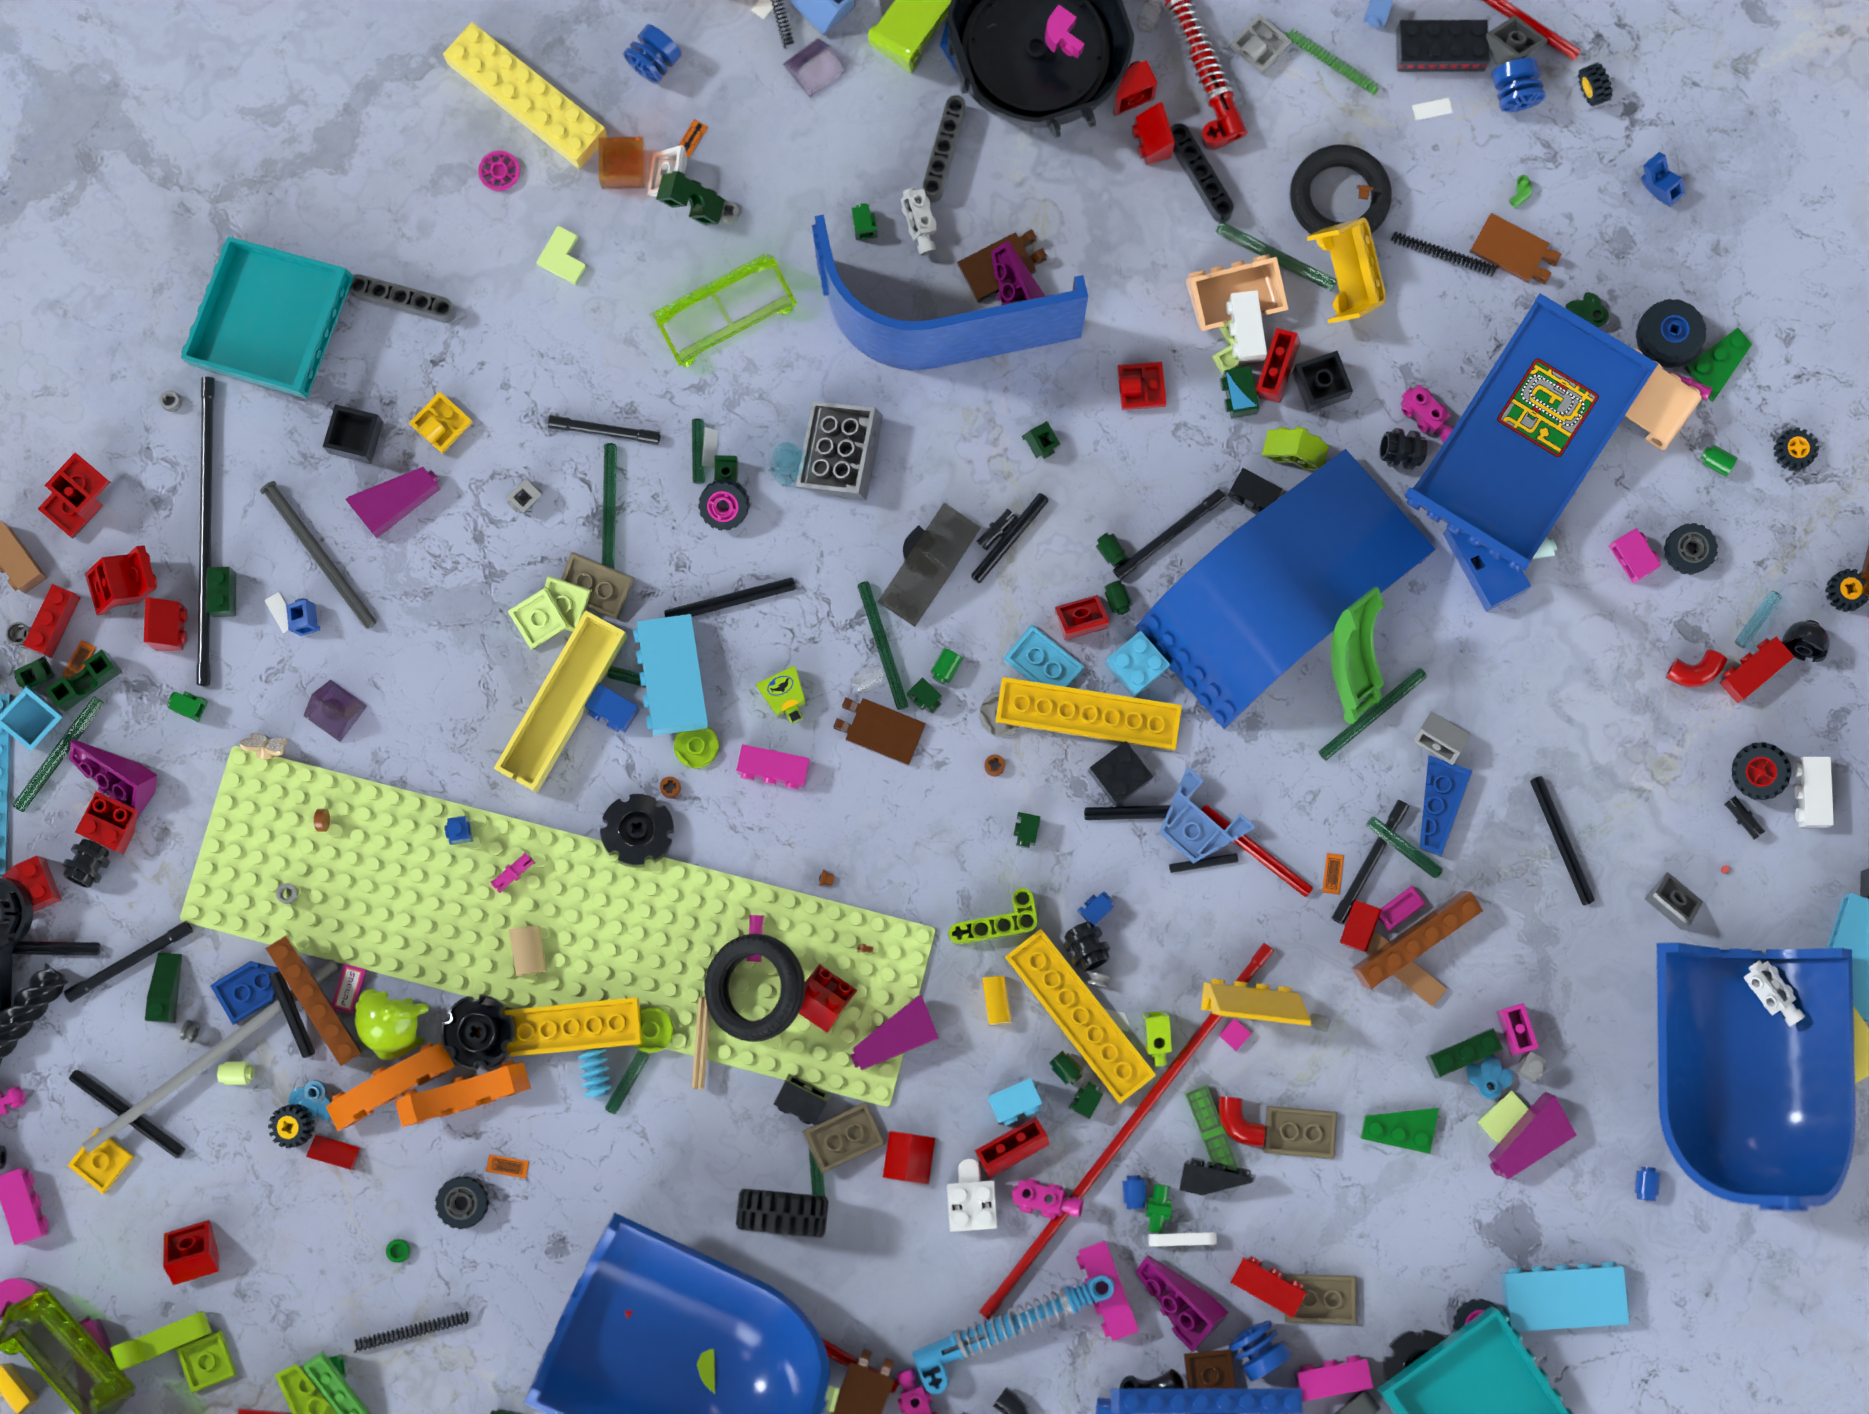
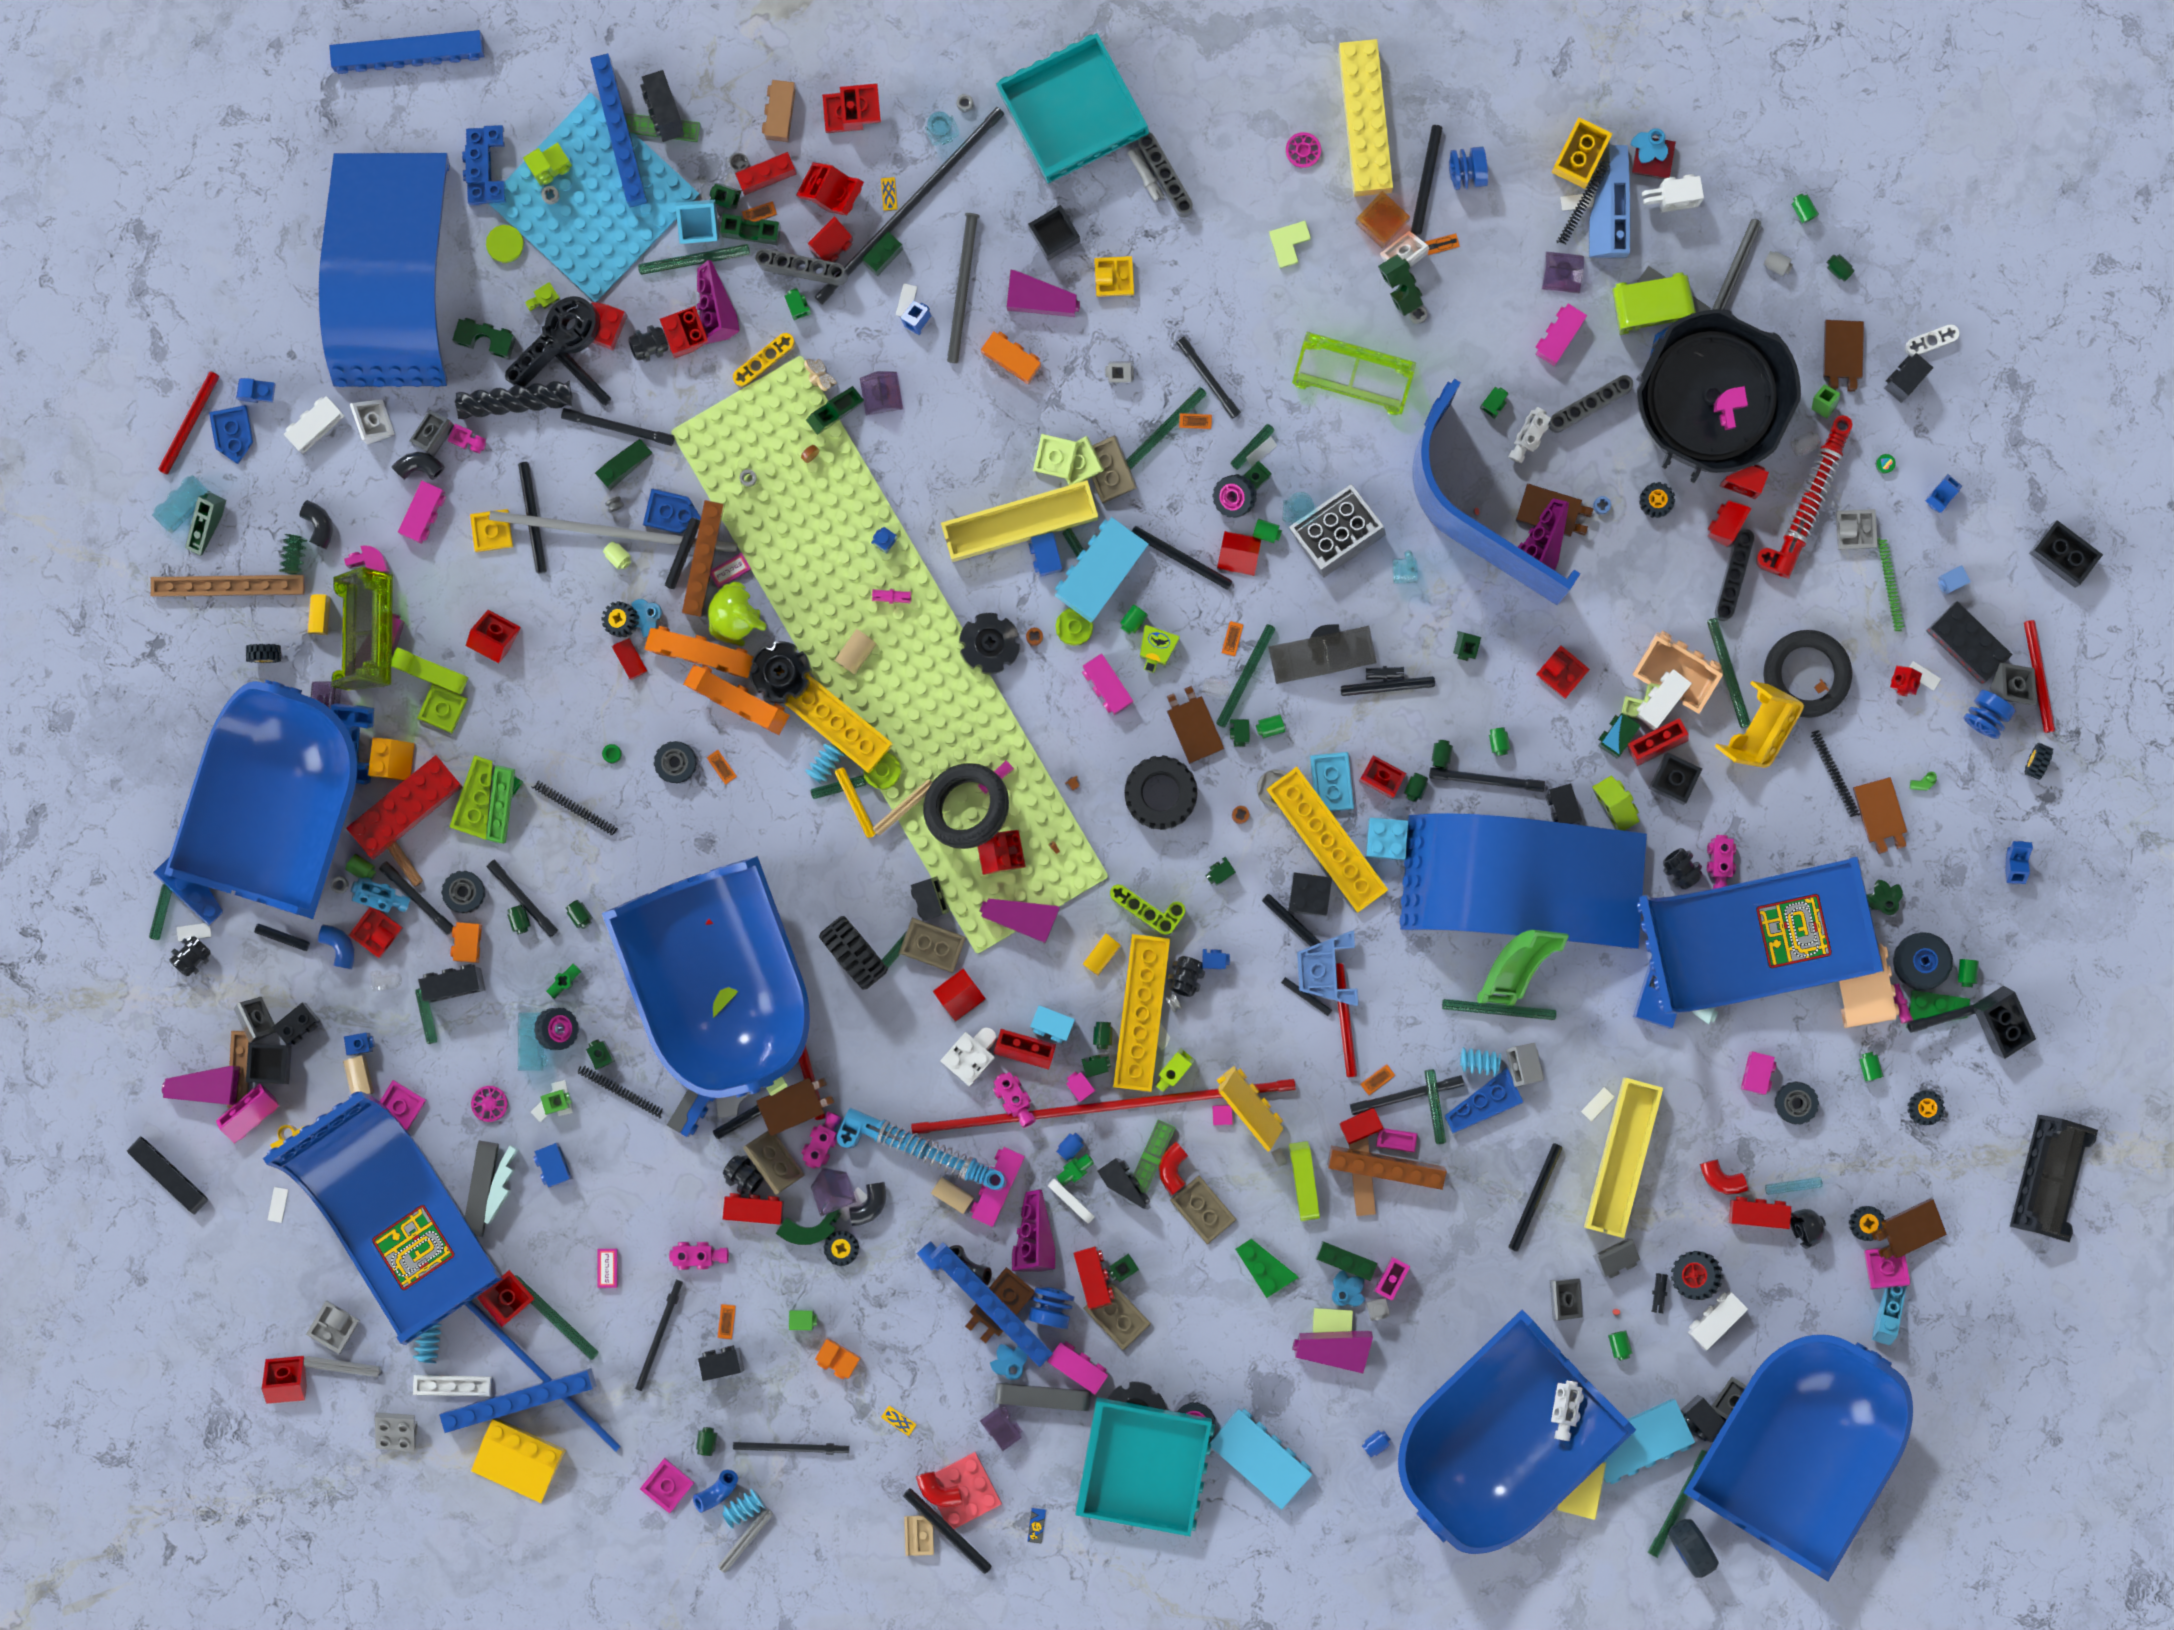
camera: 50 degrees right, 5 degrees up
none -> yellow beam [733,333,795,387]
none -> dark grey beam [755,249,848,285]
none -> dark green slope [806,386,865,435]
none -> yellow axle [835,767,876,838]
none -> yellow sticker [881,177,897,211]
none -> clear light blue piece [924,111,960,146]
none -> tan brick [931,1177,974,1214]
none -> orange brick [981,331,1041,385]
none -> dark pink brick [1066,1071,1095,1102]
none -> dark green brick [1108,1253,1139,1282]
none -> green brick [1120,604,1148,635]
none -> black tyre [1124,755,1198,830]
none -> light grey pin [1127,147,1165,203]
none -> sticker [1179,413,1212,429]
none -> red slope [1217,531,1261,576]
none -> sticker [1221,621,1243,656]
none -> green brick [1252,518,1282,543]
none -> lime beam [1289,1141,1320,1222]
none -> clear light blue piece [1393,550,1418,584]
none -> black axle [1411,125,1443,235]
none -> medium azure piece [1460,1047,1501,1076]
none -> green brick [1489,727,1511,756]
none -> dark pink brick [1535,303,1587,367]
none -> white sticker [1581,1087,1614,1121]
none -> light yellow piece [1584,1078,1663,1238]
none -> medium blue bush [1593,496,1611,515]
none -> dark grey slope [1593,1238,1640,1278]
none -> green brick [1608,1330,1633,1361]
none -> black wheel [1639,482,1675,518]
none -> red brick [1890,665,1922,697]
none -> black piece [1907,1005,1975,1033]
none -> green brick [1958,959,1979,988]
none -> black brick [1972,986,2036,1059]

